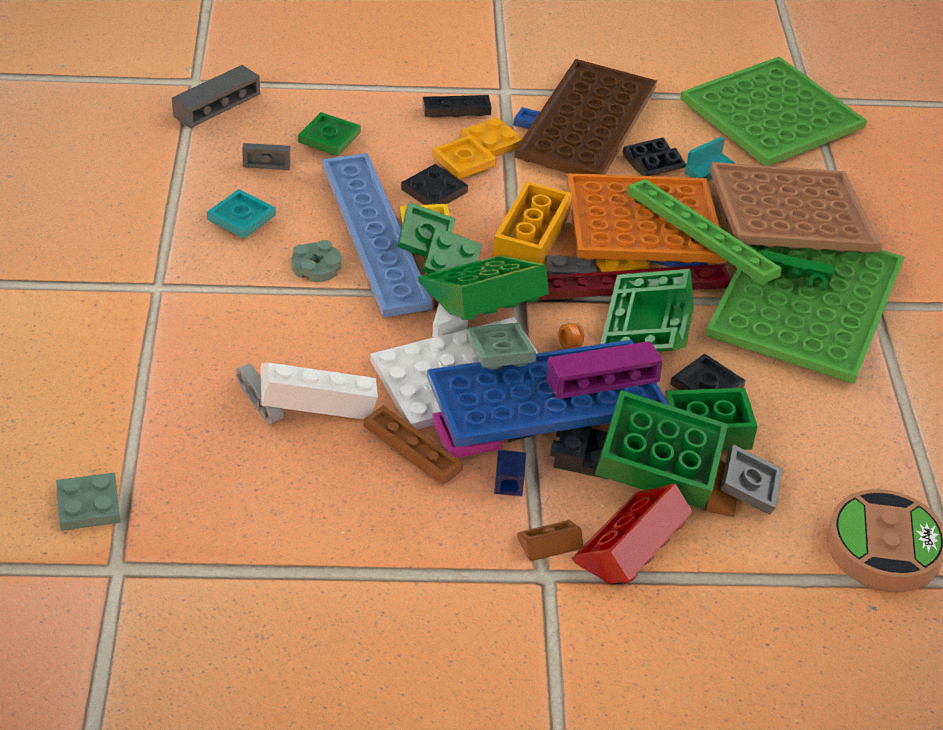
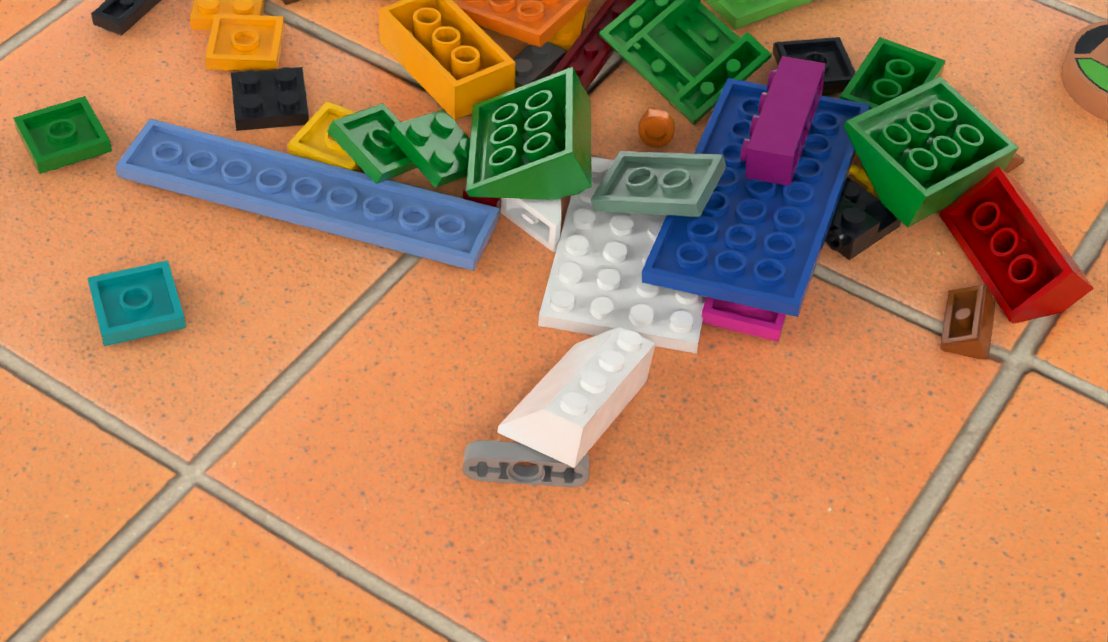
camera: 55 degrees left, 5 degrees up
dark grey plate [242,143,291,170] -> none
sand green plate [291,240,341,282] -> none
dark orange plate [364,405,463,485] -> none
clear blue brick [494,450,526,496] -> none
dark grey plate [720,444,782,515] -> none

